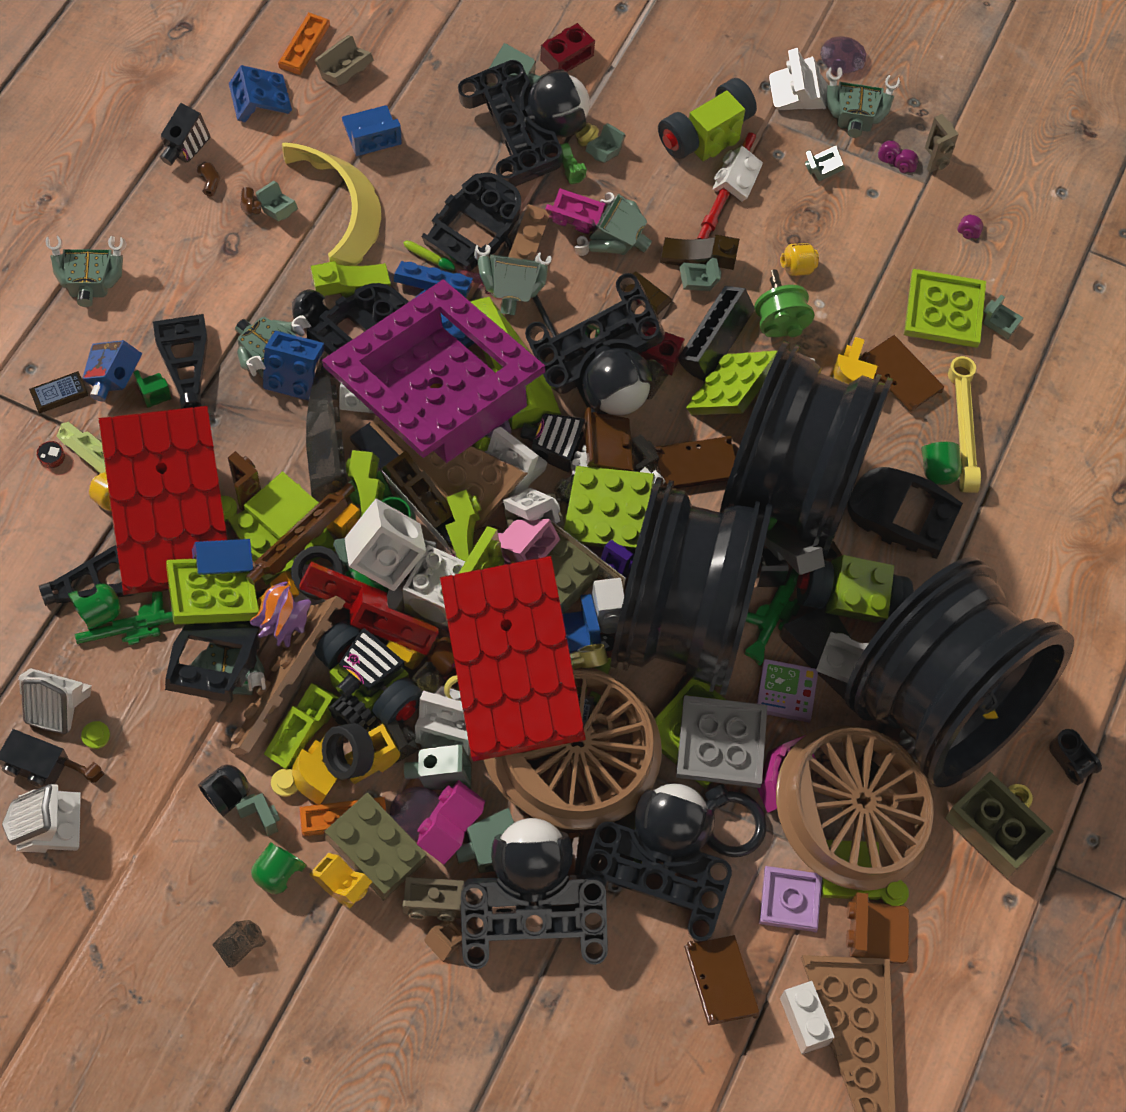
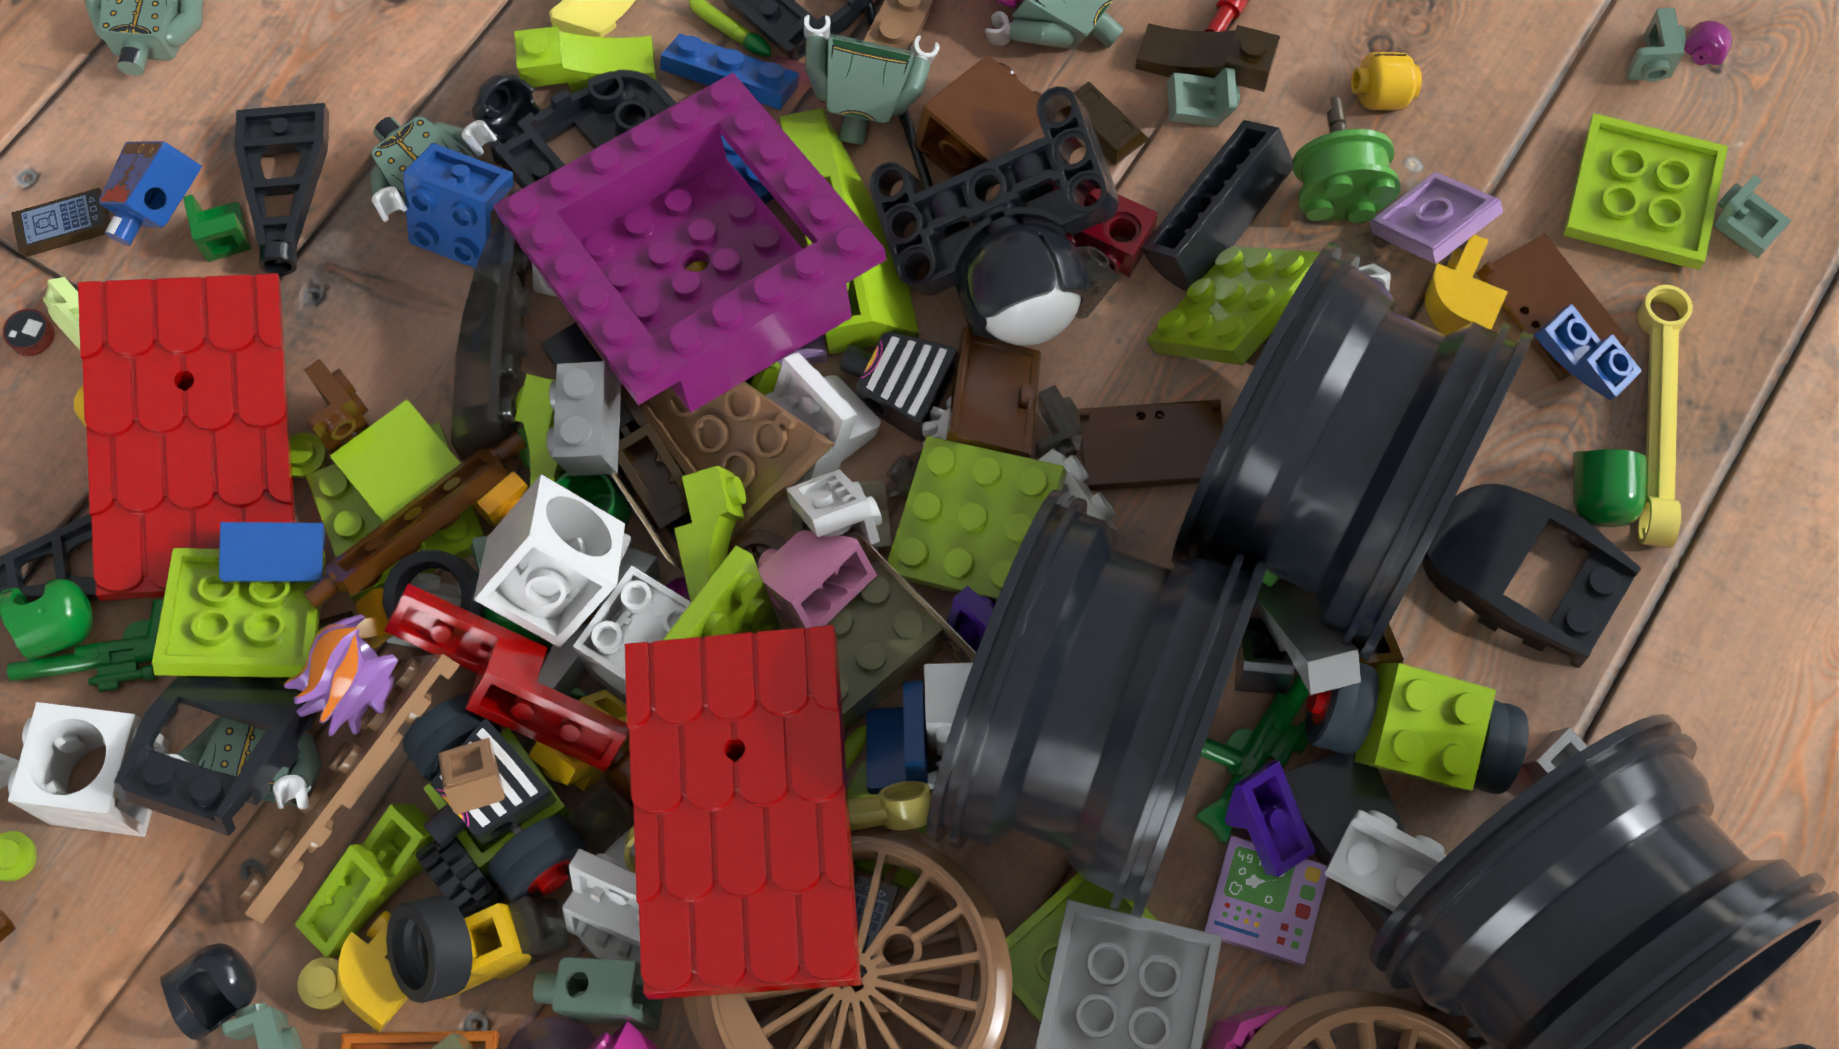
camera: 15 degrees right, 5 degrees up
none -> white brick [8,702,171,837]
none -> medium nougat slope [438,738,505,814]
none -> light grey brick [547,361,621,476]
none -> reddish brown slope [913,55,1044,196]
none -> dark purple slope [1225,760,1316,877]
none -> lavender tile [1369,171,1503,264]
none -> blue slope [1534,304,1642,400]
none -> sand green bracket [1626,8,1686,82]

